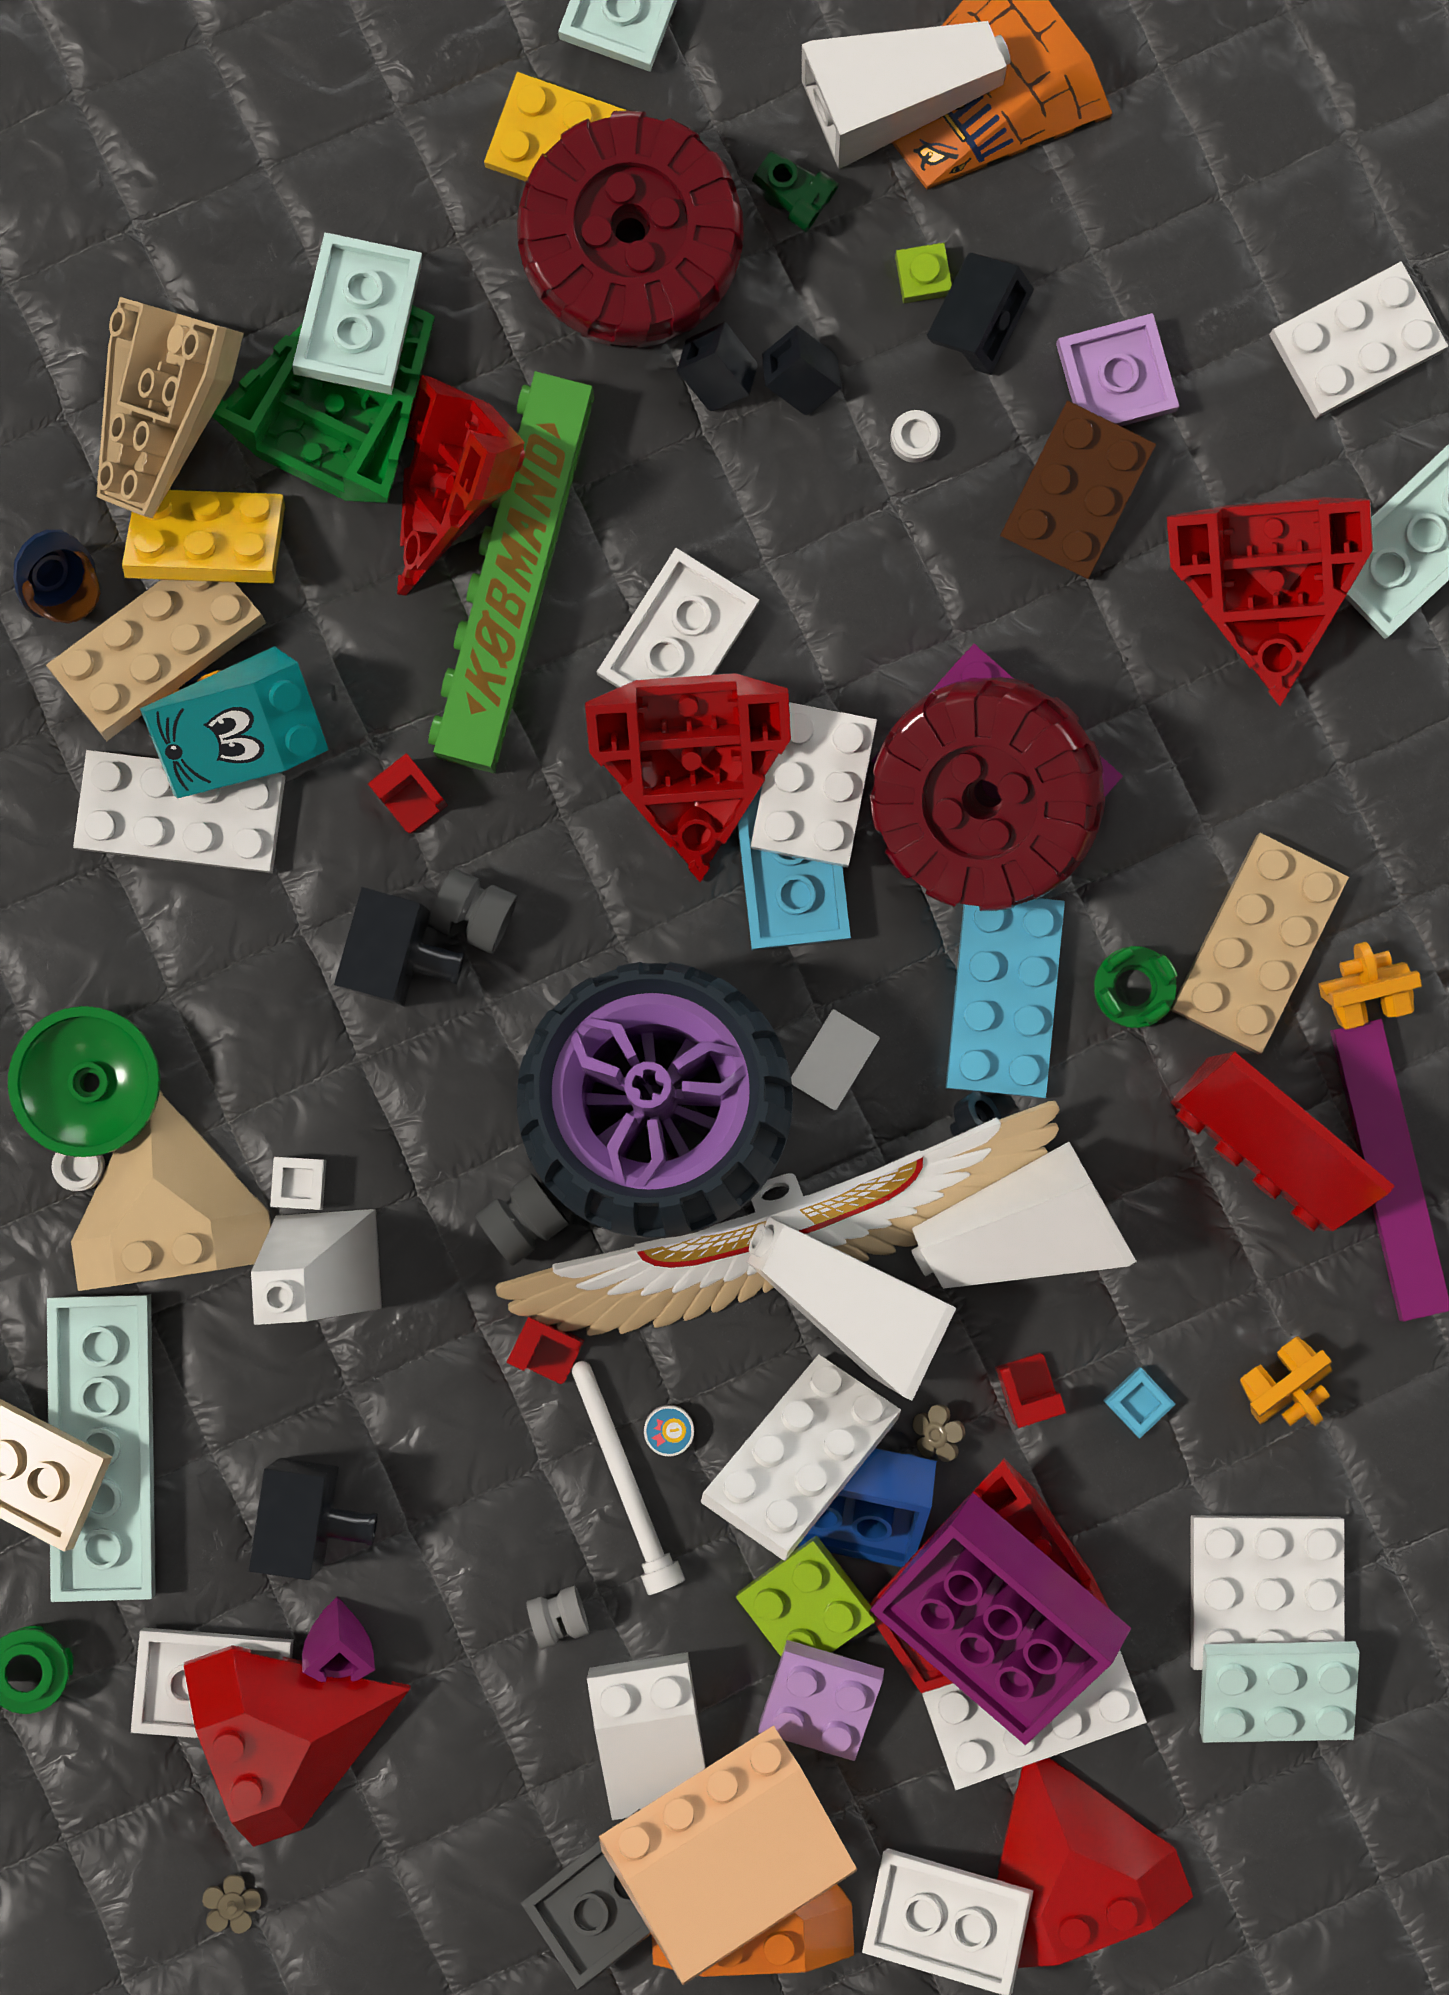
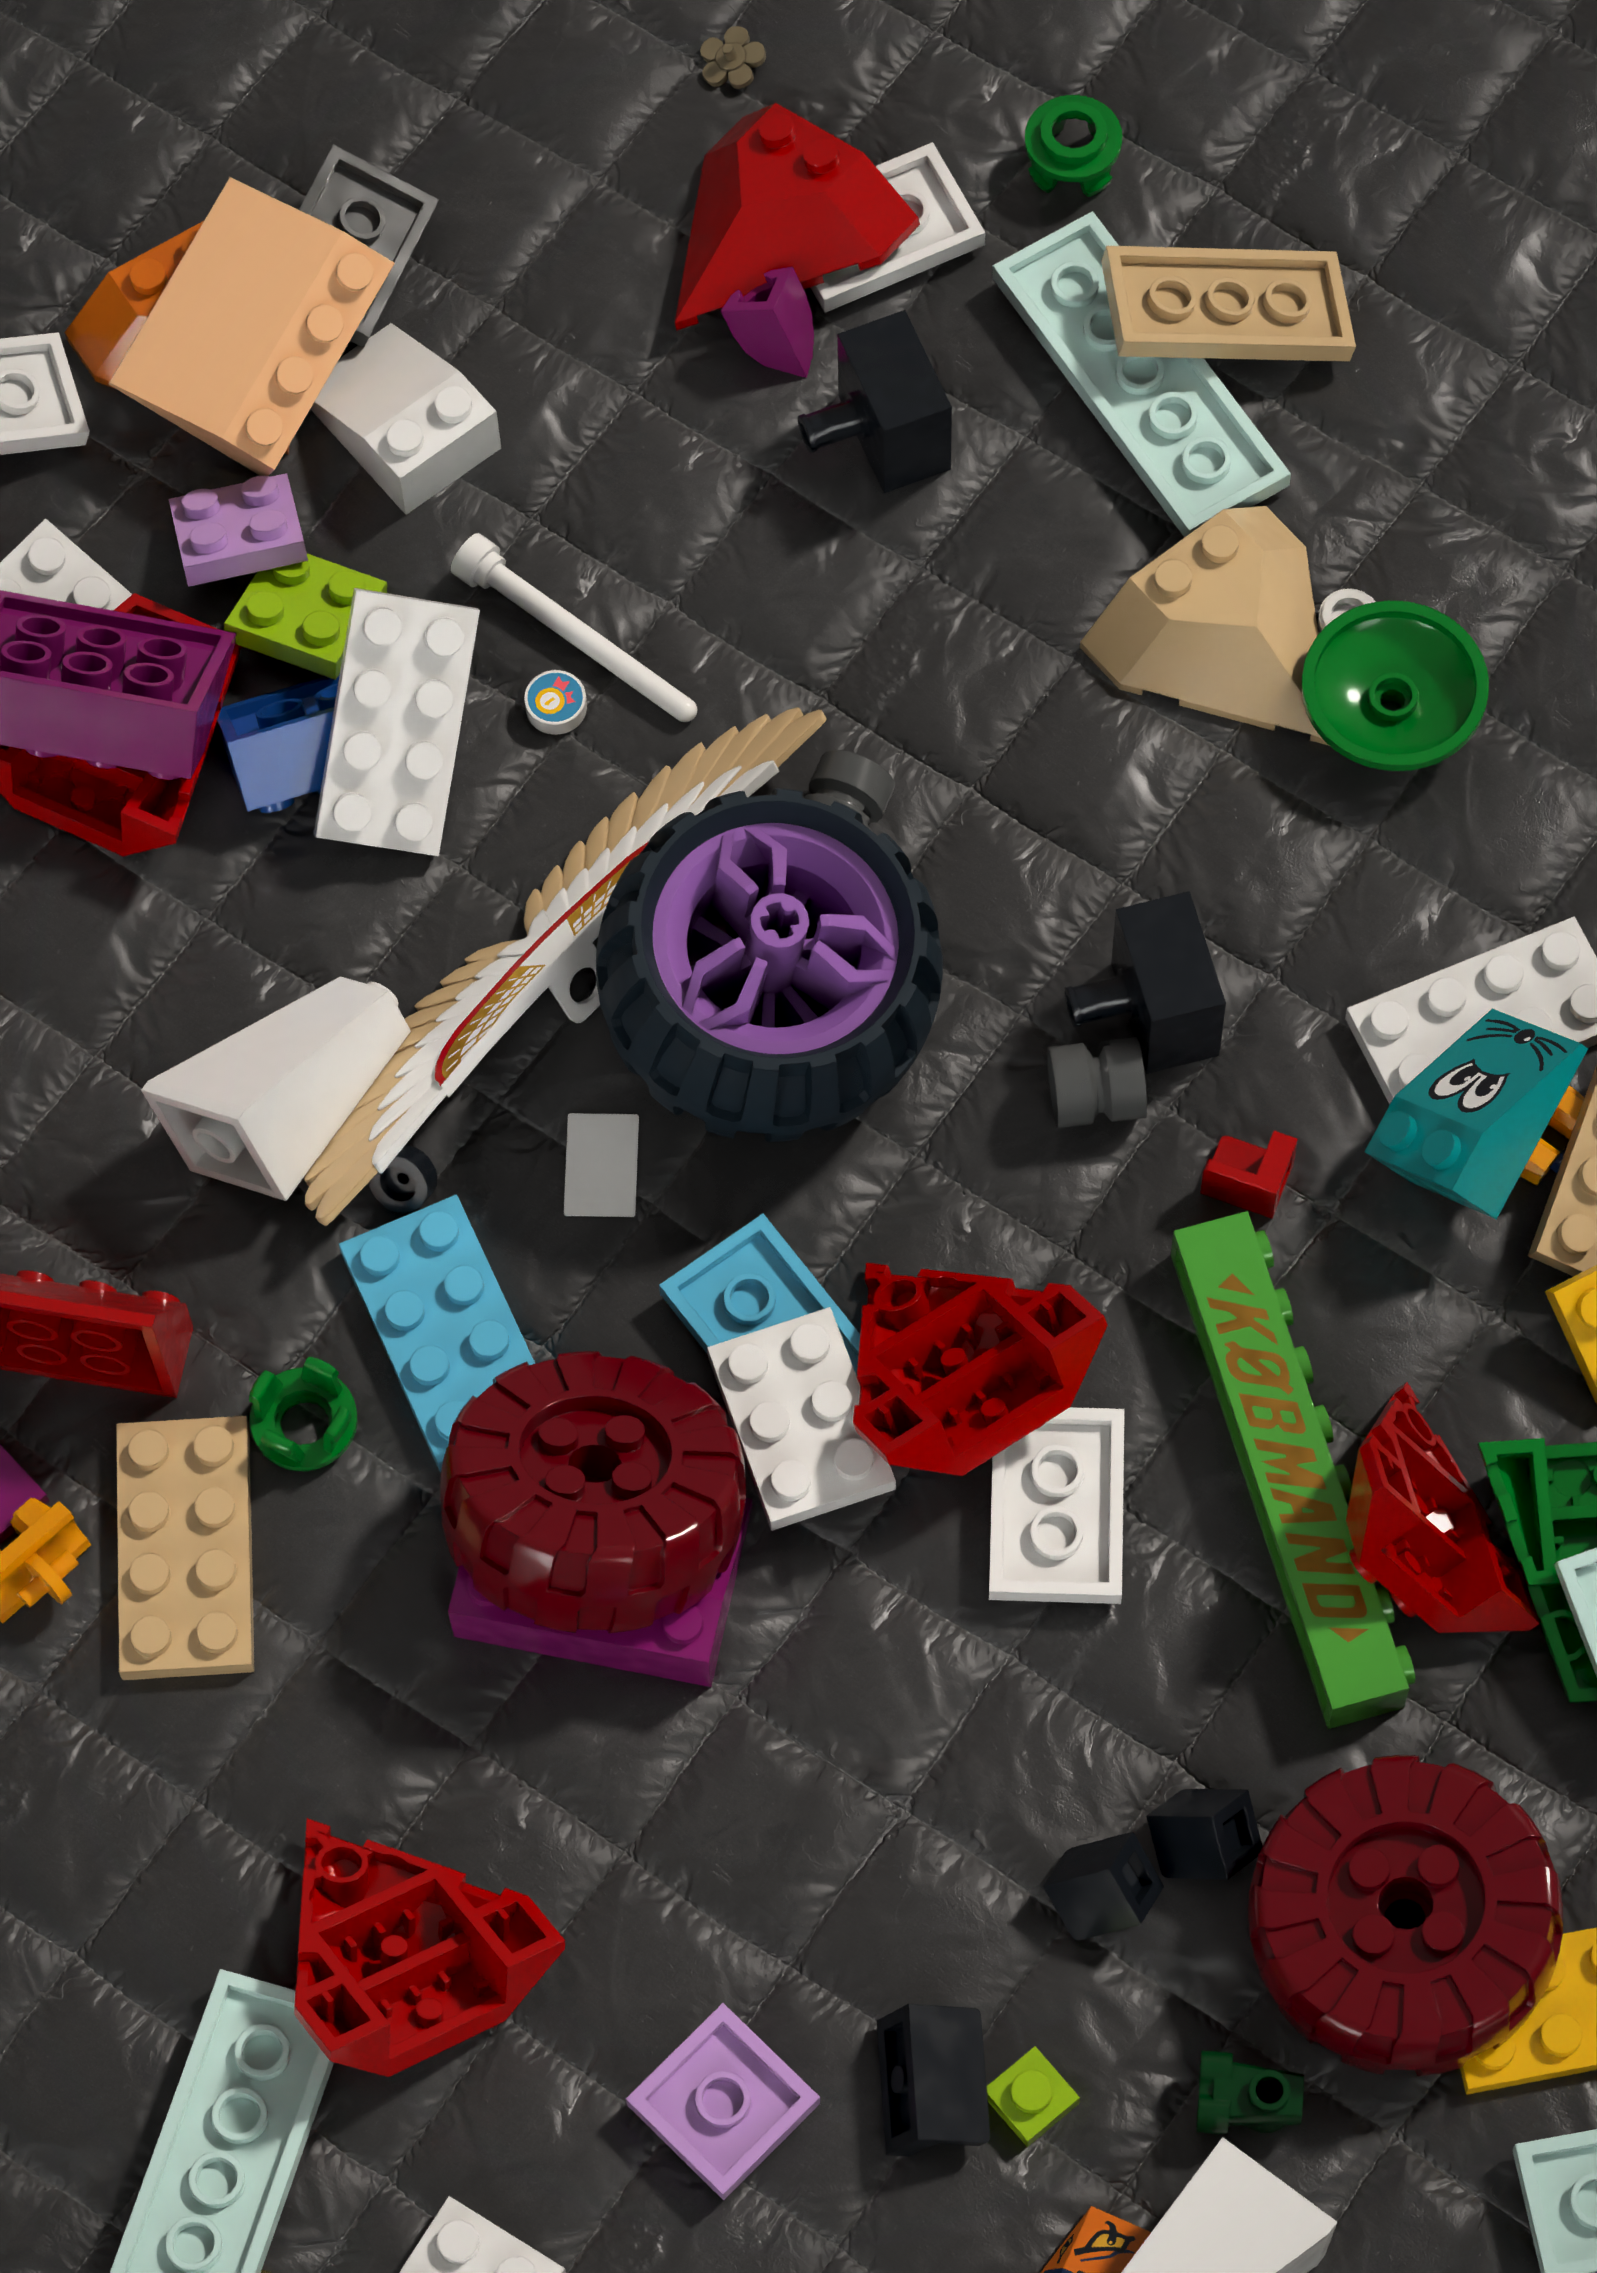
camera: 155 degrees right, 20 degrees down
white slope [251,1209,382,1325] -> none
white plate [270,1157,326,1210] -> none
red panel [506,1315,585,1384] -> none
light grey wheel [526,1585,590,1650] -> none
white slope [747,1217,956,1401] -> none
white tile [890,410,940,463] -> none
dark tan plant [913,1404,966,1462] -> none
red panel [995,1353,1066,1428] -> none
reddish brown plate [1000,400,1156,579] -> none
medium azure tile [1103,1367,1176,1439] -> none

